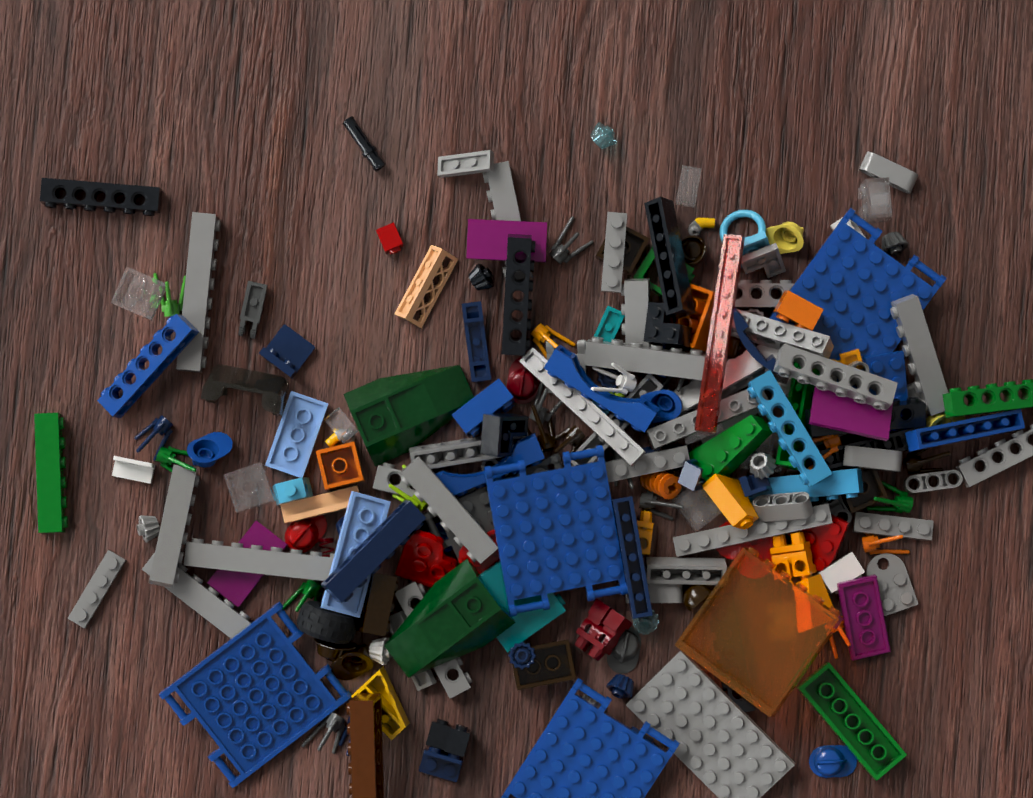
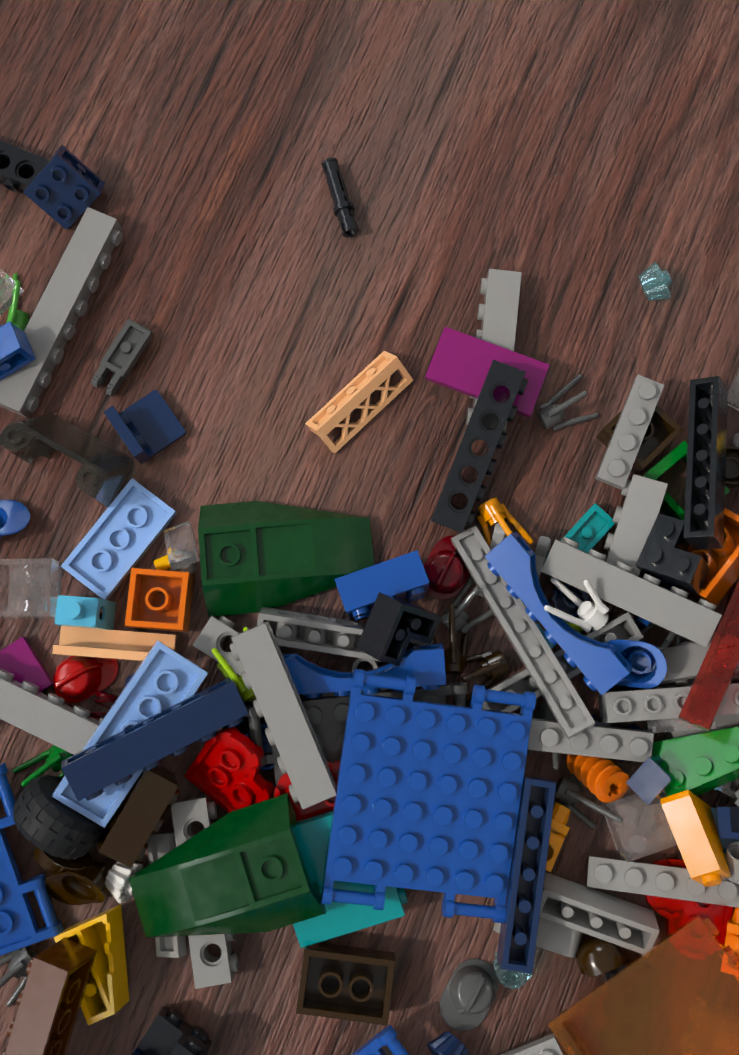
camera: 20 degrees right, 5 degrees down
red brick [376,222,404,255] -> none
light grey plate [437,150,494,178] -> none
dark blue slope [462,301,491,382] -> none
black piece [469,263,494,291] -> none
dark blue piece [508,641,536,670] -> none
dark red hips [574,599,633,661] -> none
none -> dark blue bracket [24,145,105,229]

